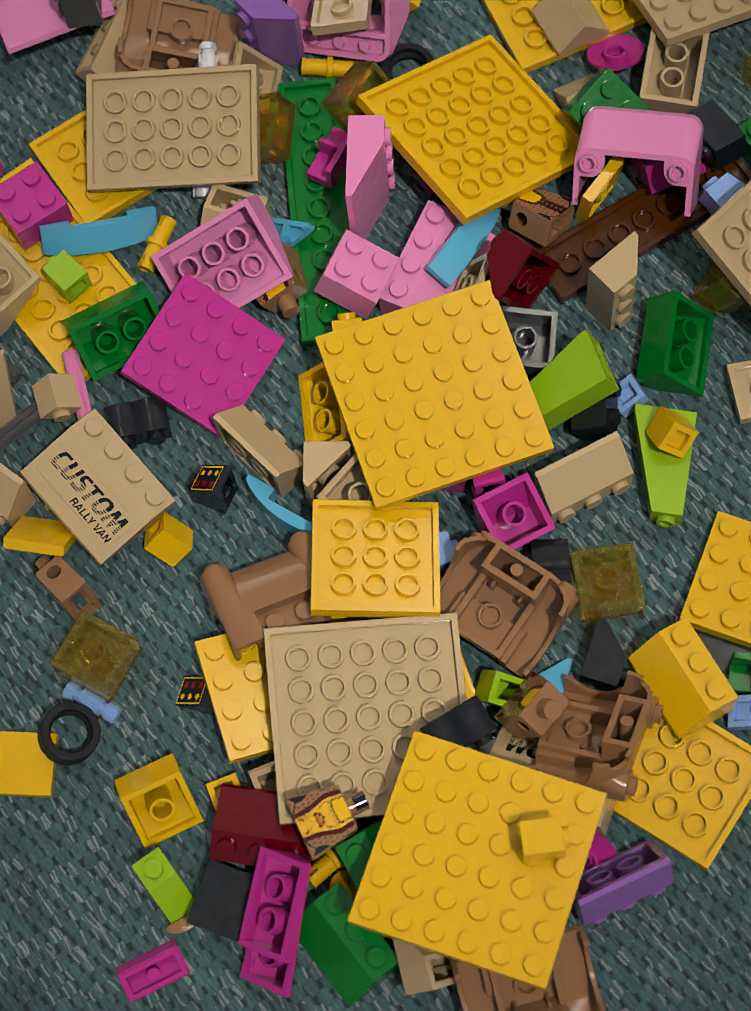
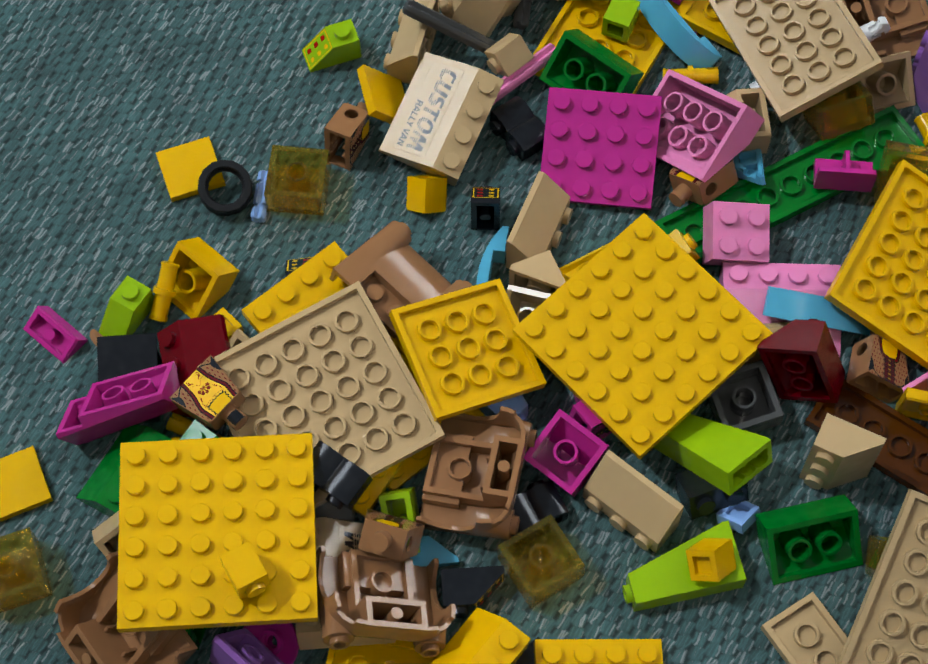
camera: 60 degrees right, 5 degrees down
bright pink slope [345,115,395,240] -> none
none -> yellow pin [149,261,180,322]

